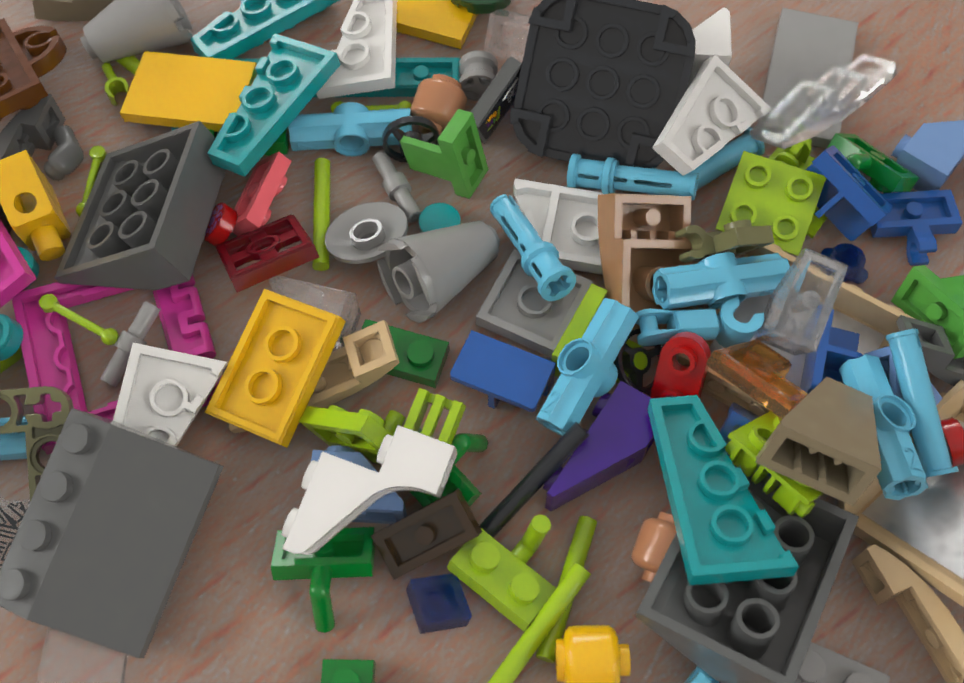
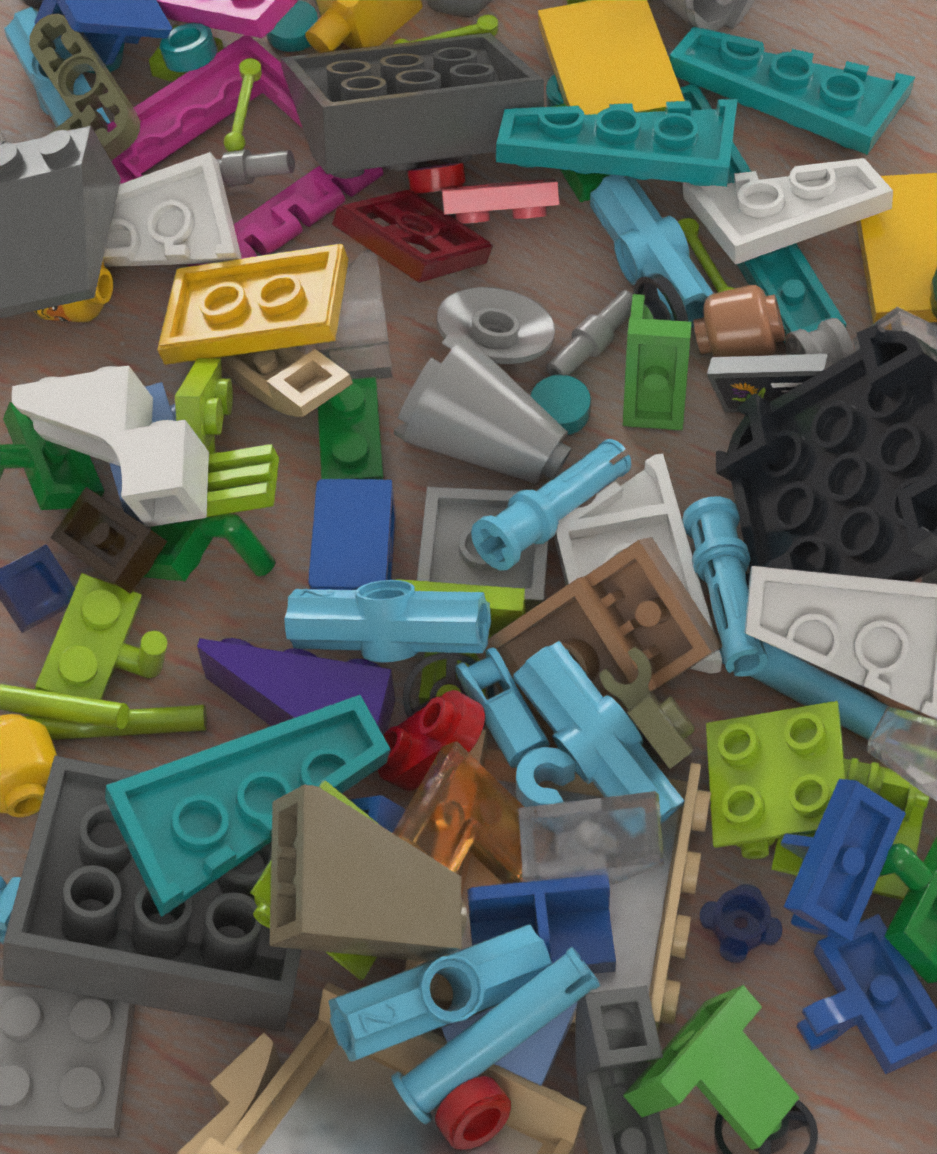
camera: 70 degrees right, 5 degrees down
lime bar [312,158,331,271] -> none
black bar [479,422,590,538] -> none

